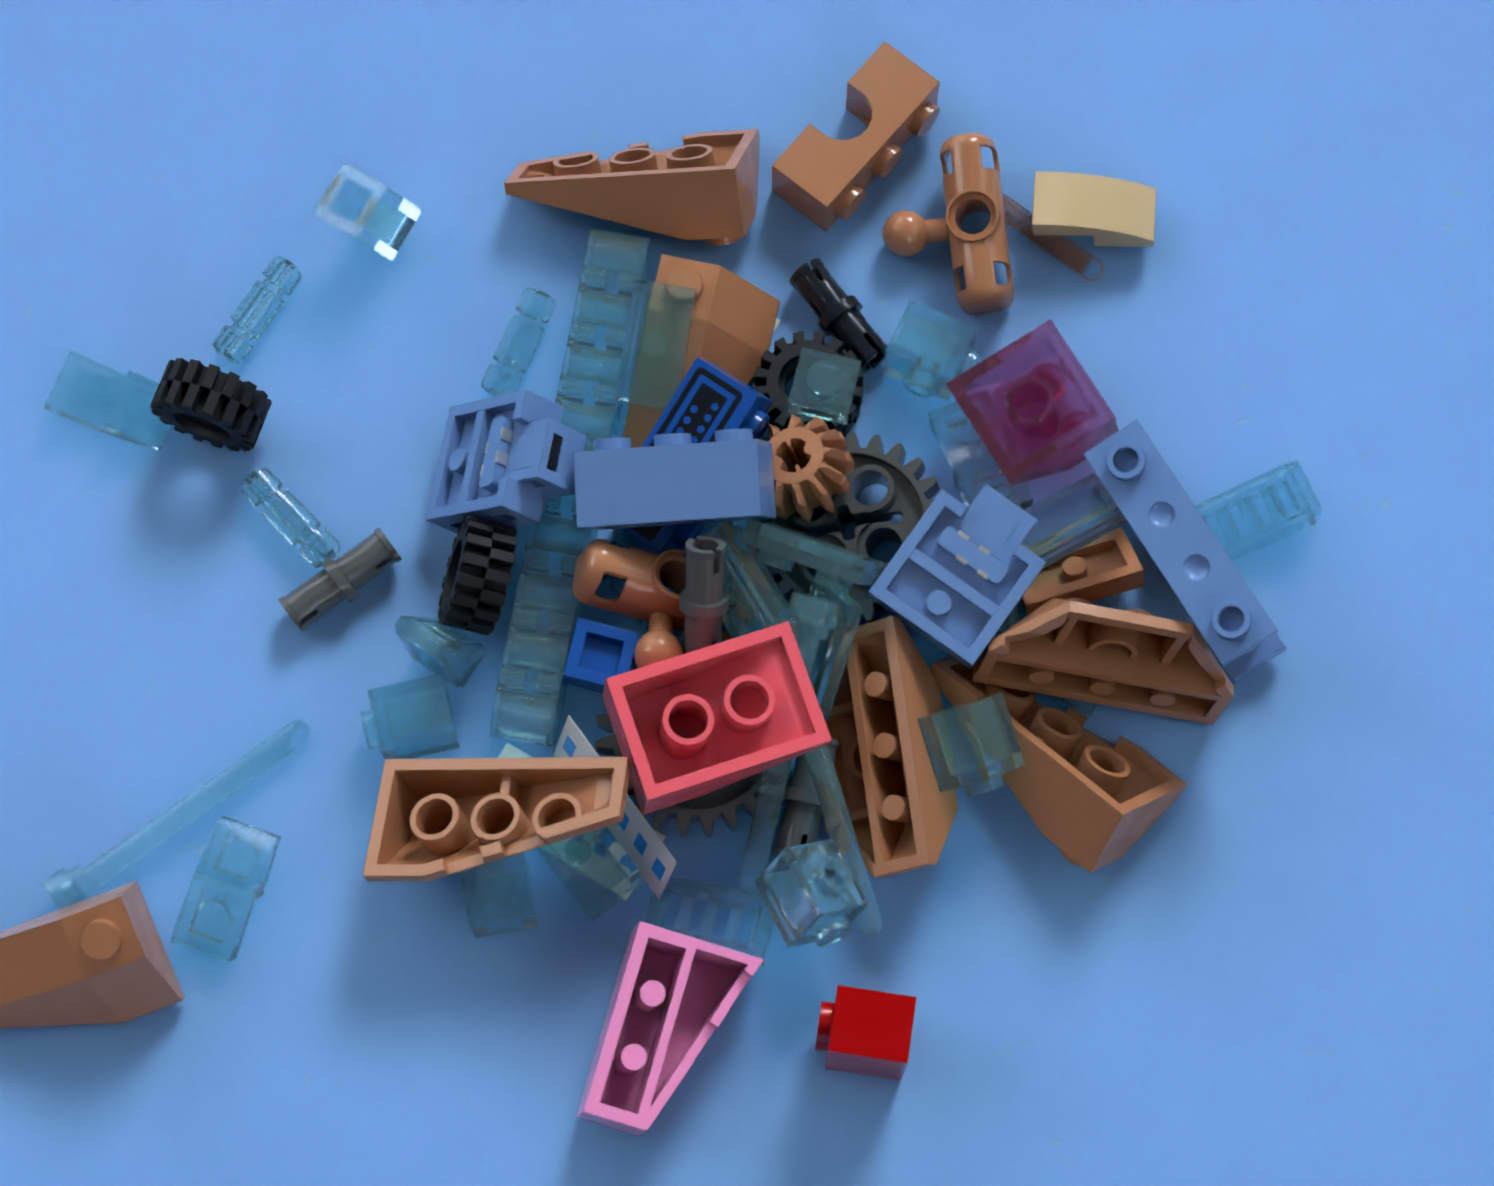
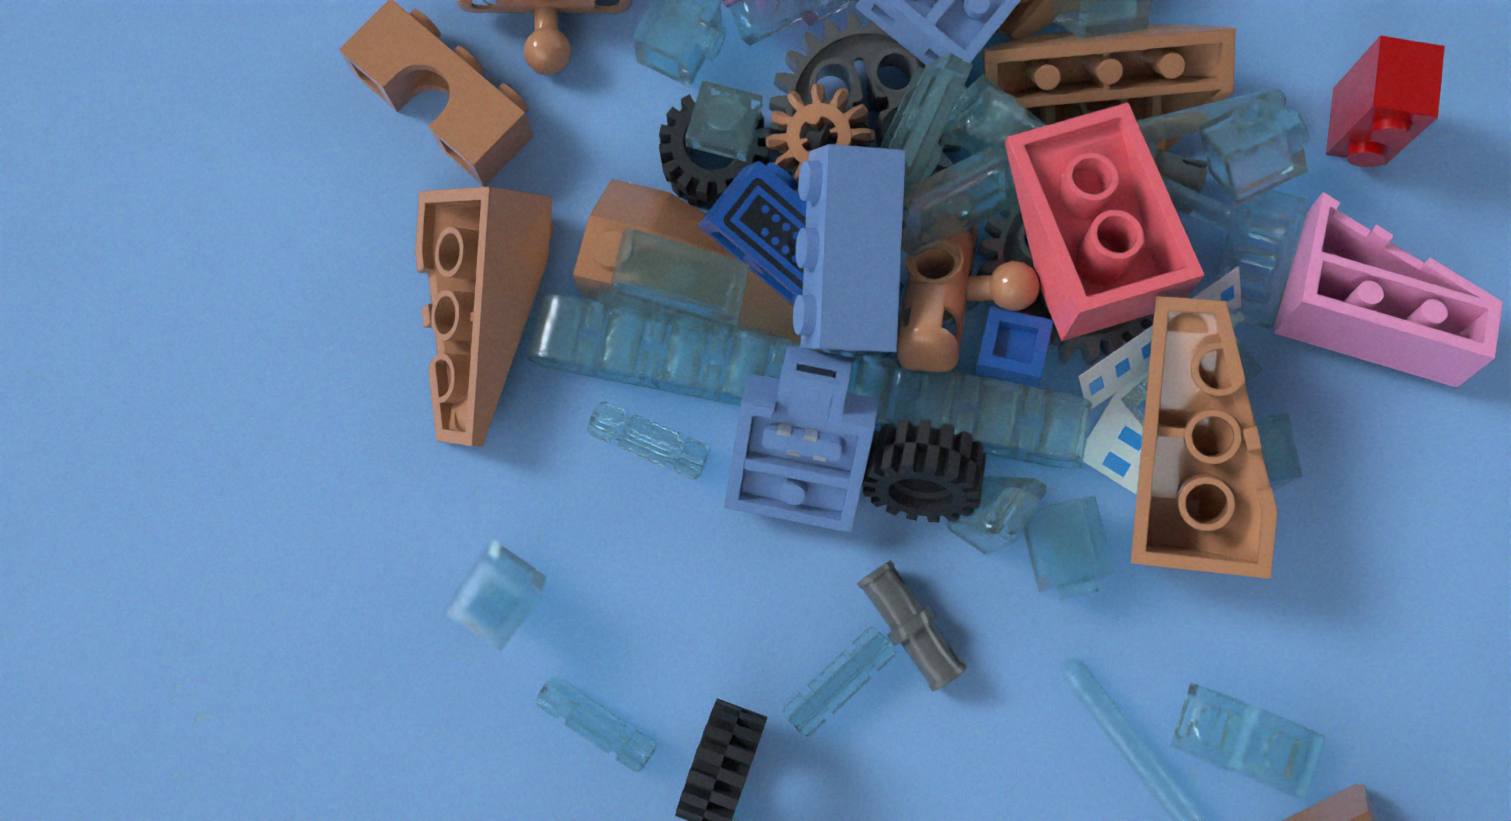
camera: 90 degrees left, 5 degrees up
dark grey pin [679,536,729,654] -> none
black pin [790,258,891,373] -> none

